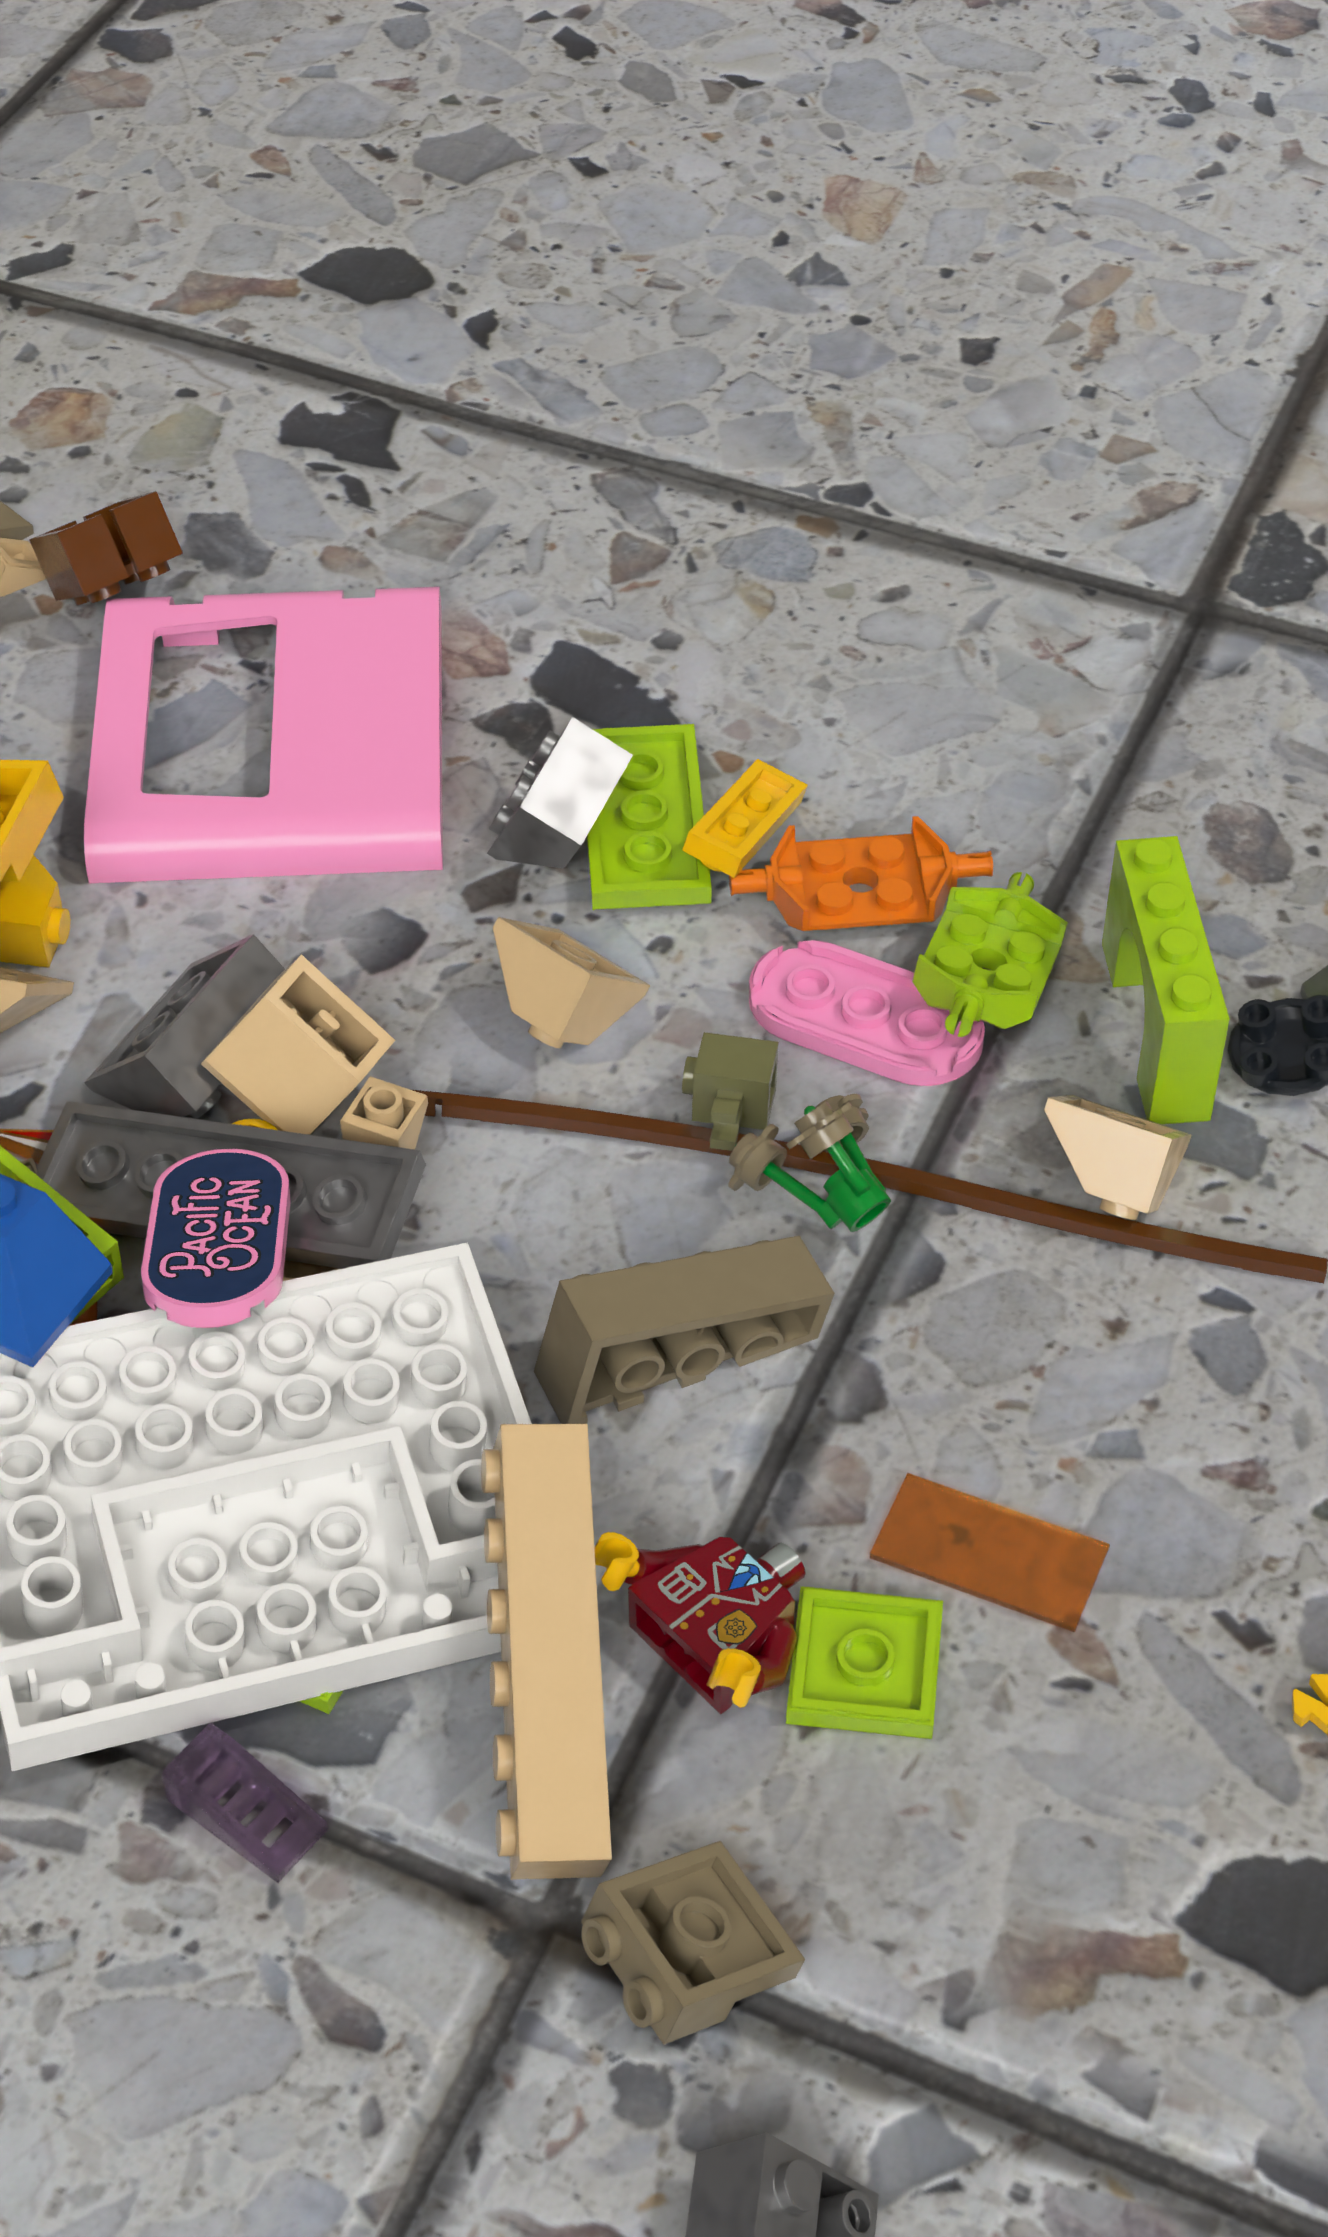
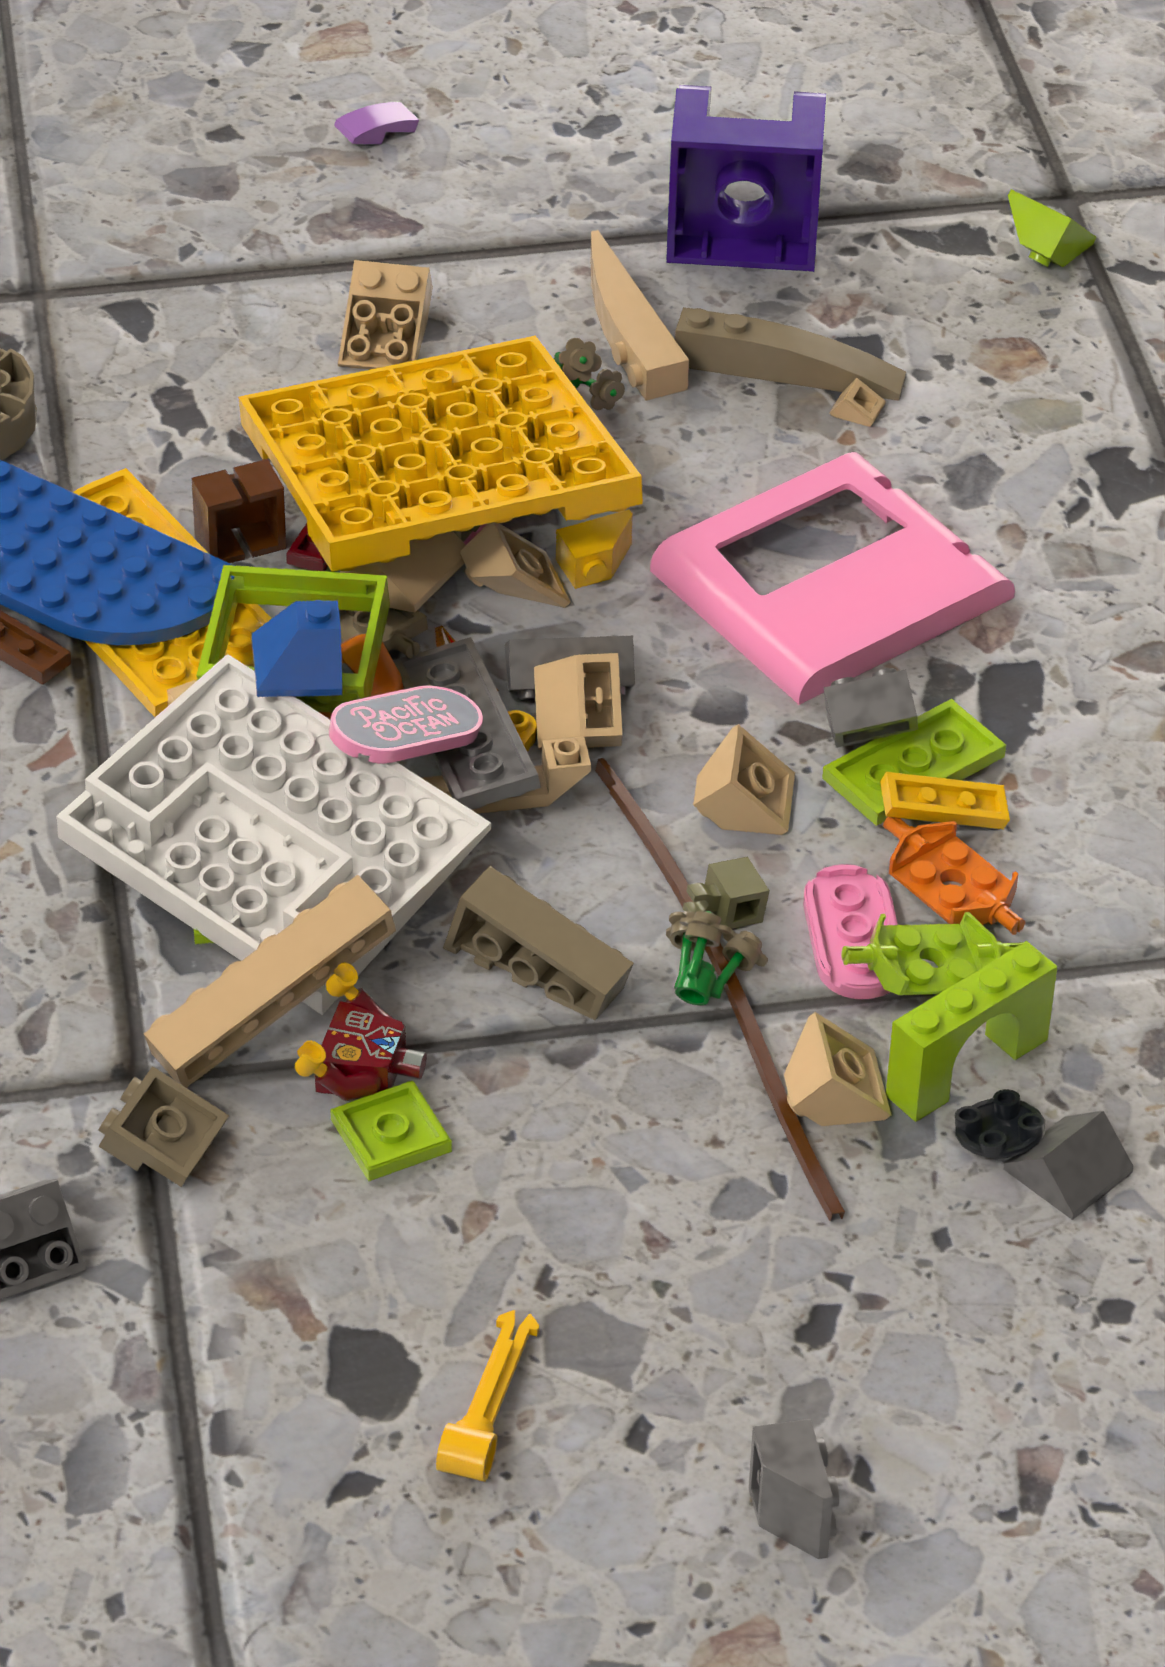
camera: 55 degrees right, 5 degrees down
reddish brown piece [29,491,183,606] -> none
clear purple slope [162,1723,328,1883] -> none
clear orange piece [870,1473,1110,1632] -> none

